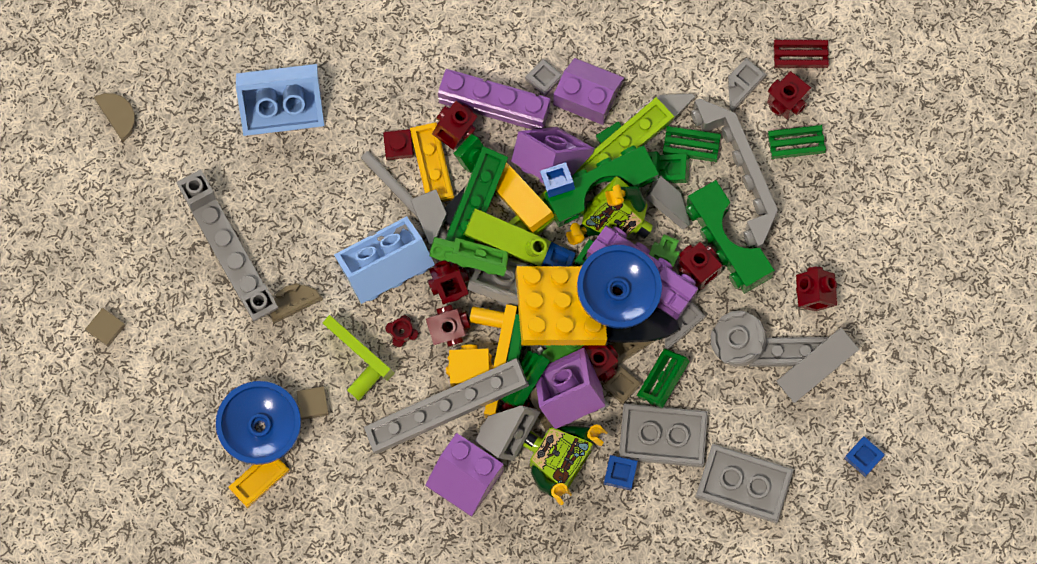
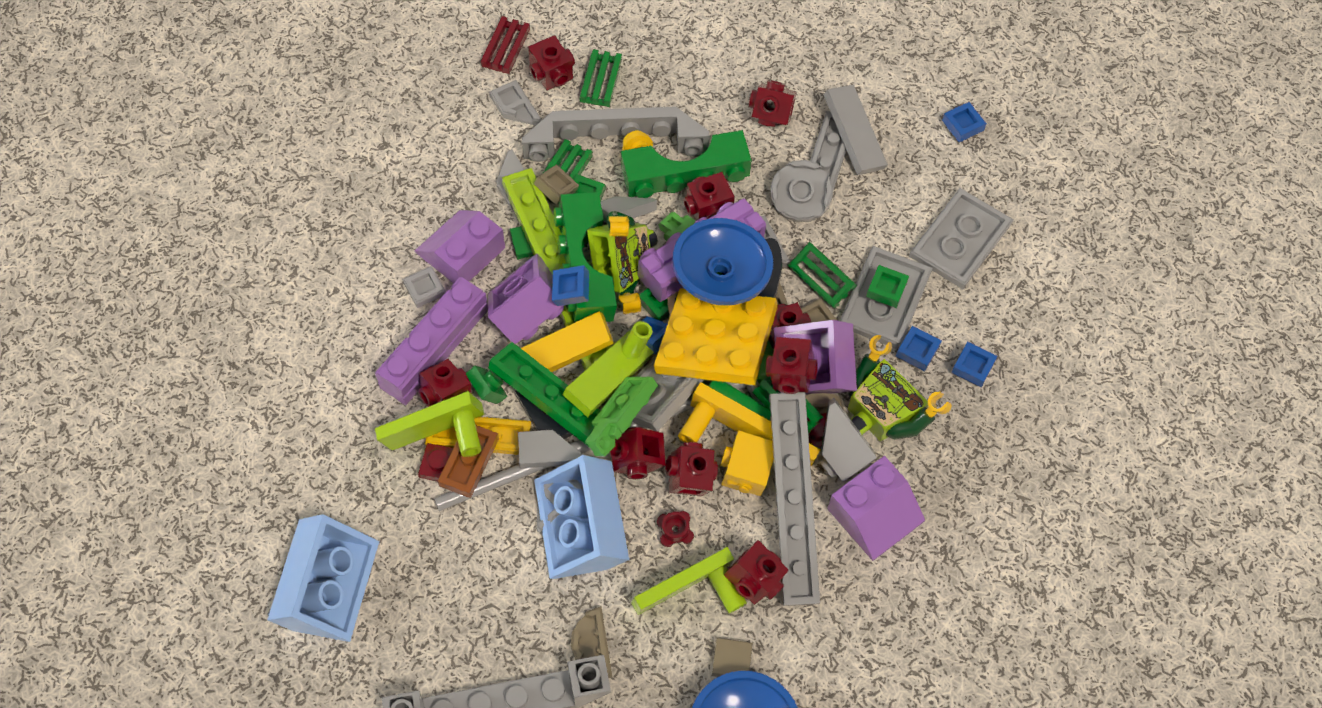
camera: 75 degrees left, 10 degrees down
none -> lime piece [375,391,485,457]
none -> dark orange plate [438,425,499,498]
none -> dark tan tile [534,164,579,205]
none -> yellow plate [622,130,653,150]
none -> dark red brick [724,540,789,605]
none -> dark red brick [766,337,818,394]
none -> green plate [866,265,909,308]
none -> blue plate [951,341,997,388]

